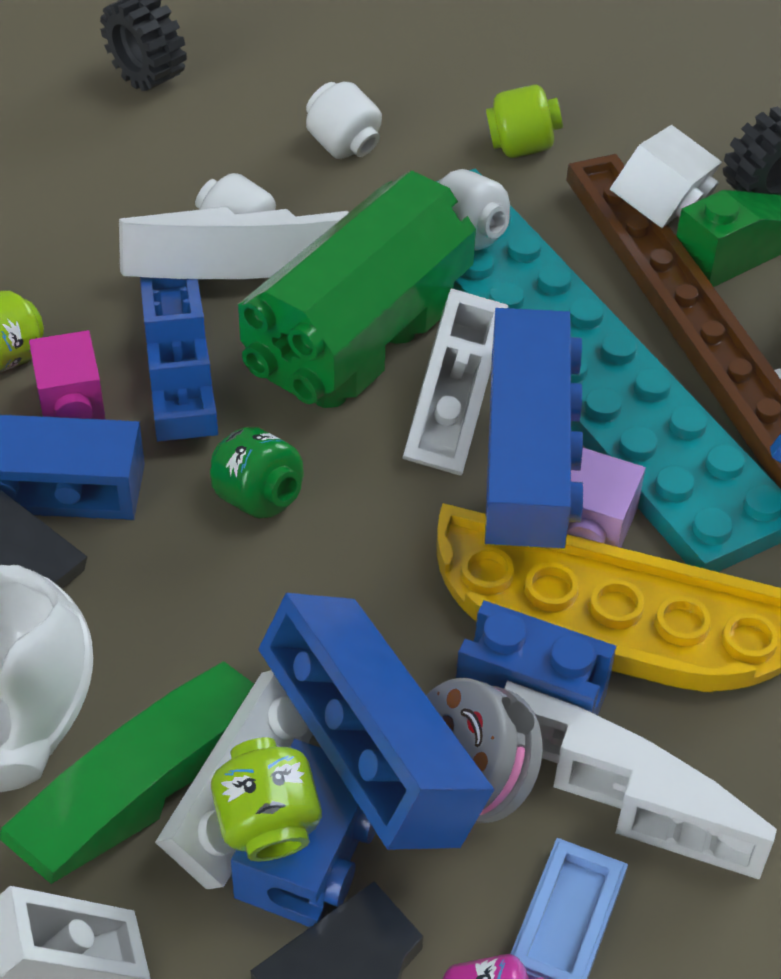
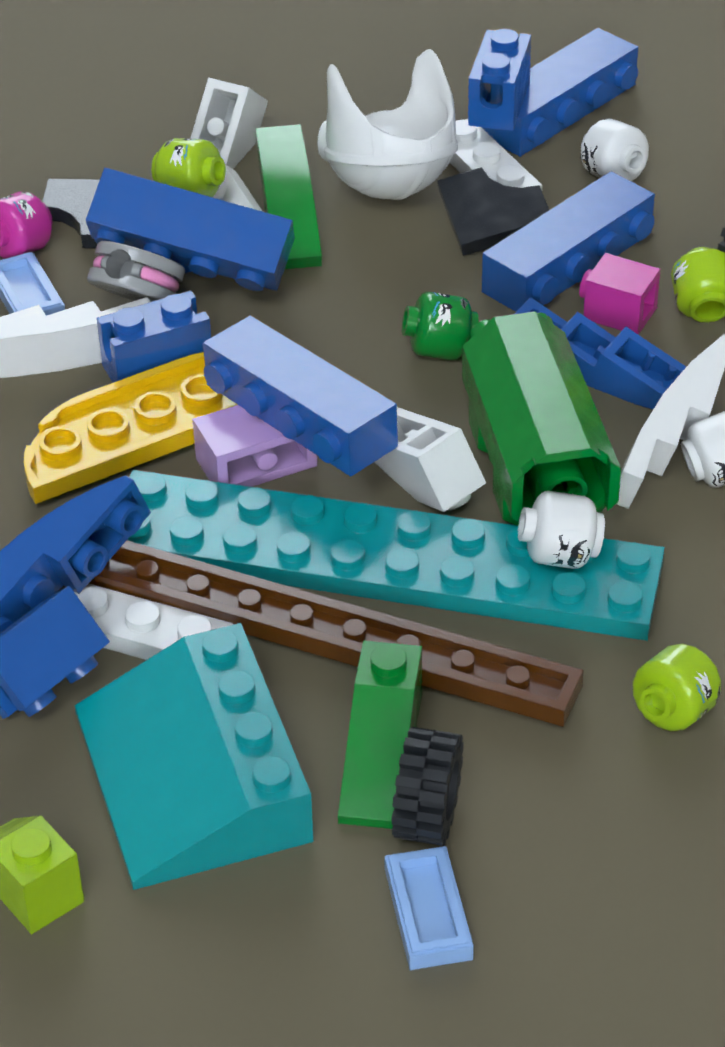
camera: 135 degrees right, 5 degrees down
white brick [610,125,722,228] -> none

